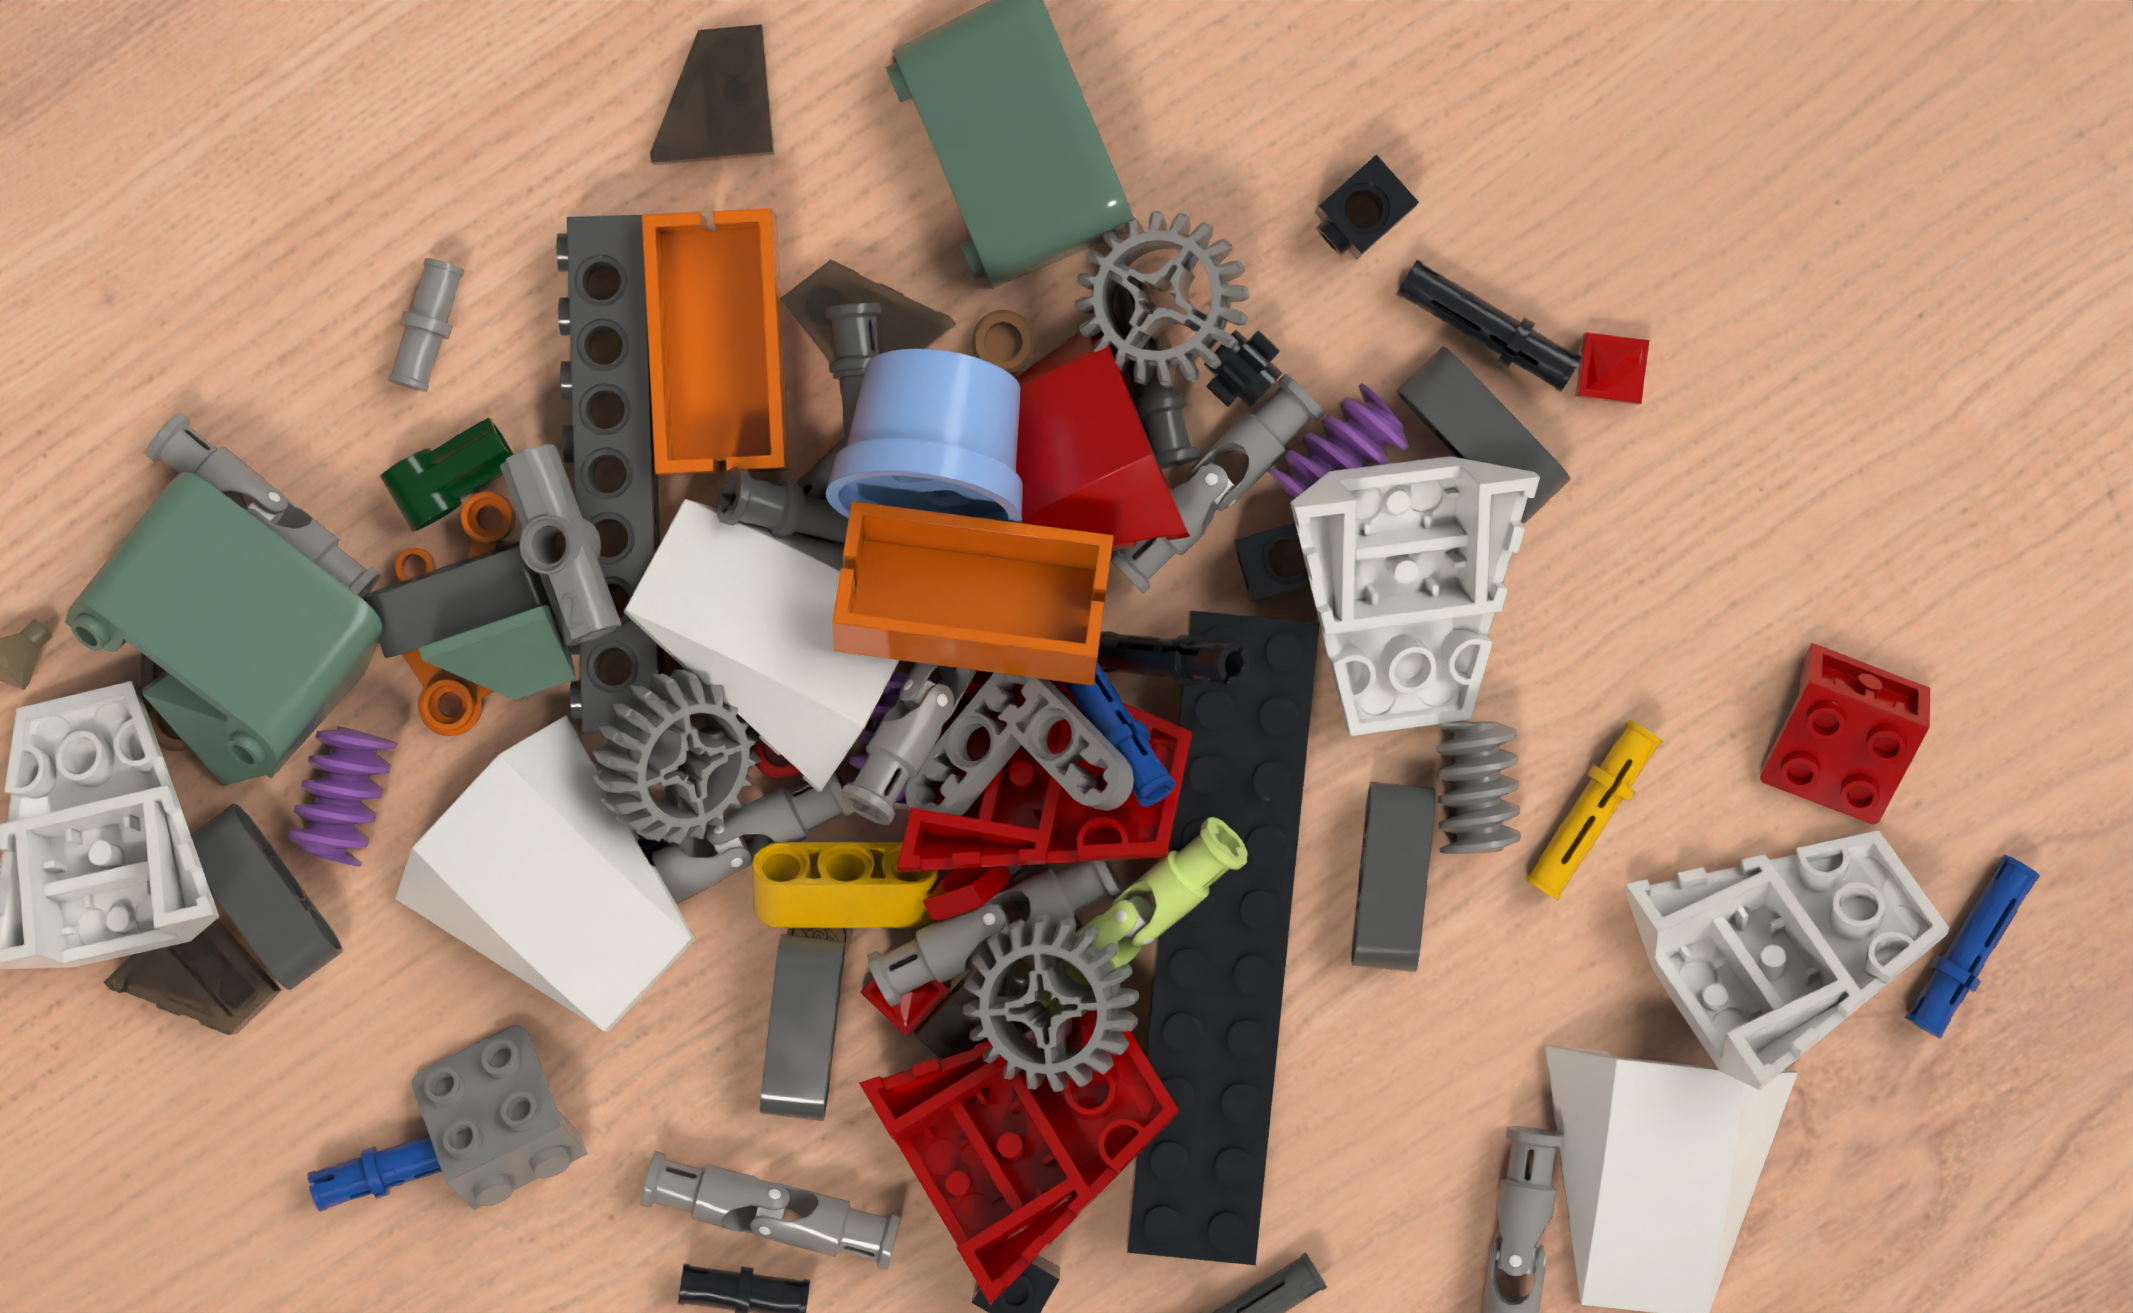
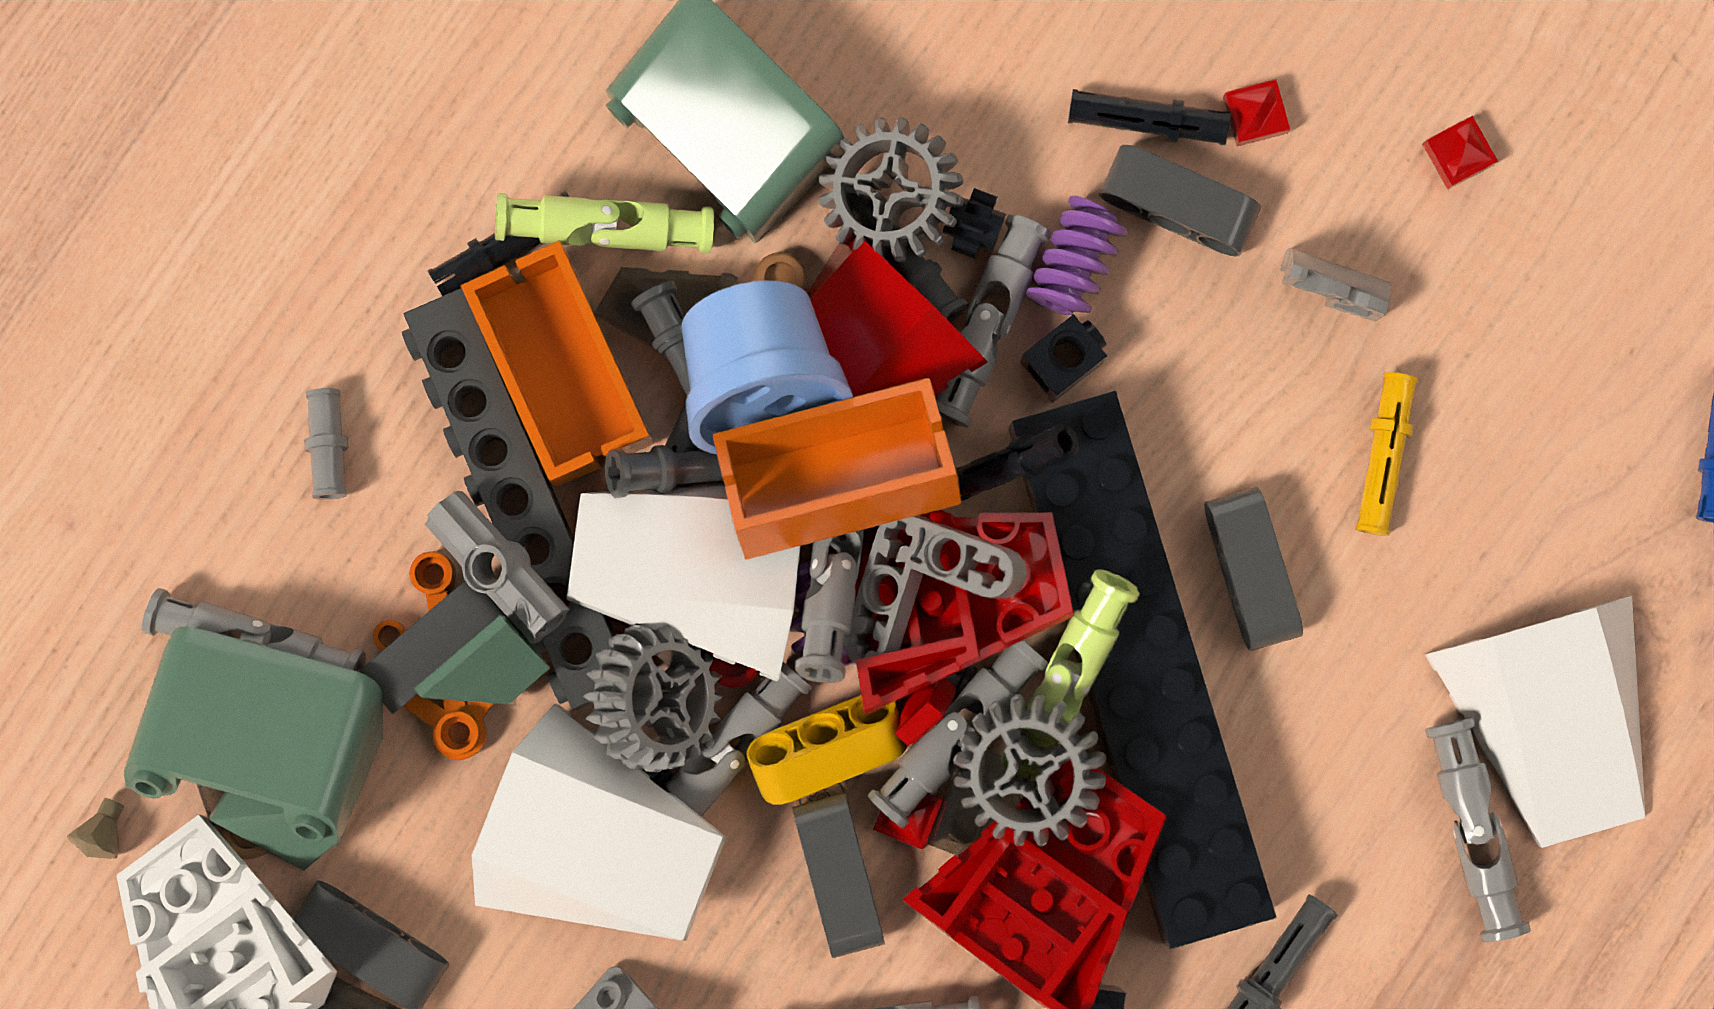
camera: 20 degrees left, 5 degrees down
medium lavender piece [286,726,398,867] -> none
dark green piece [380,417,513,532] -> none
clear smoke wing [650,24,775,165] -> none
blue pin [1064,662,1176,807] -> none
white wedge [1290,456,1540,736] -> none
black brick [1315,154,1419,260] -> none
light grey piece [1435,721,1521,854] -> none
white wedge [1625,831,1949,1090] -> none
red bracket [1760,643,1930,825] -> none
none -> black pin [427,191,570,296]
none -> yellowish green piece [495,192,714,254]
none -> light grey slope [1280,248,1391,321]
none -> red tile [1422,116,1498,190]

